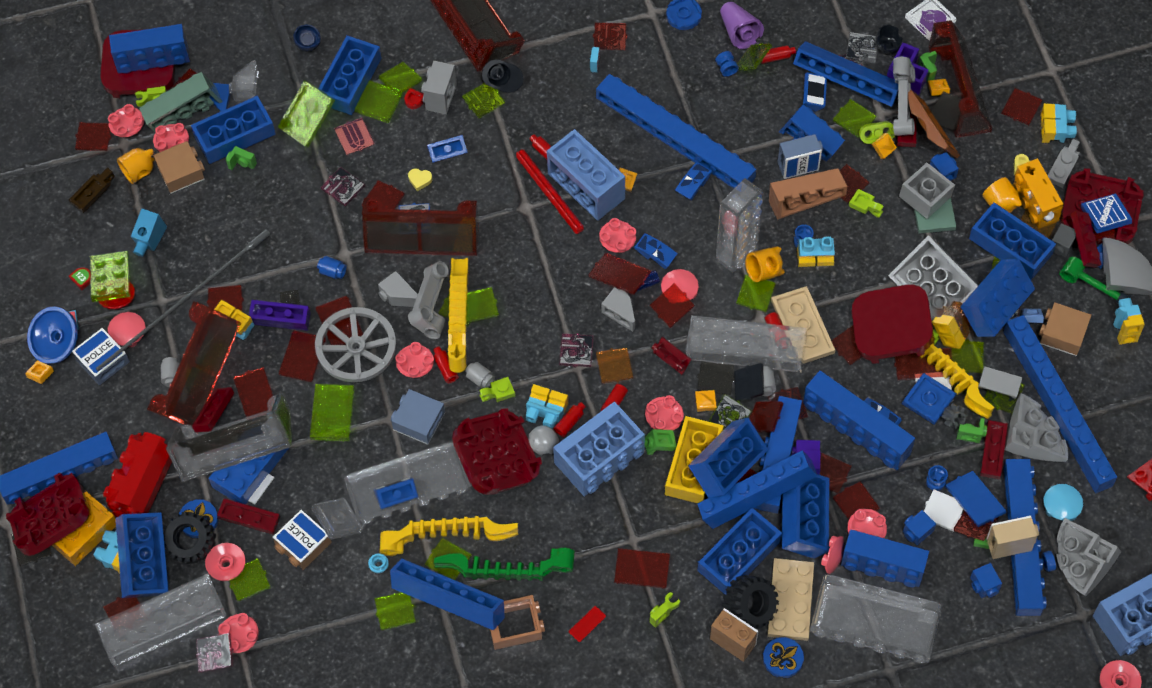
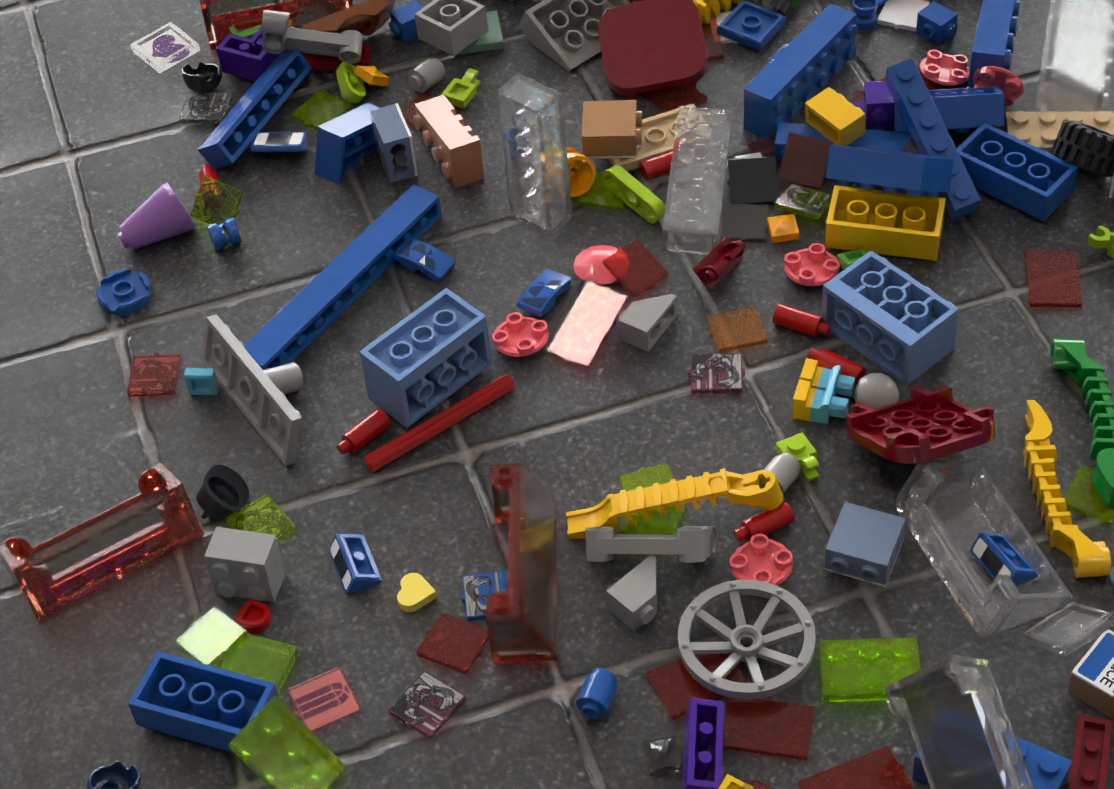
camera: 90 degrees left, 15 degrees down
none -> light grey plate [201,314,303,466]
none -> light grey brick [408,58,445,93]
none -> medium nougat piece [581,100,642,159]
none -> lime beam [602,164,666,224]
none -> yellow piece [805,87,866,146]

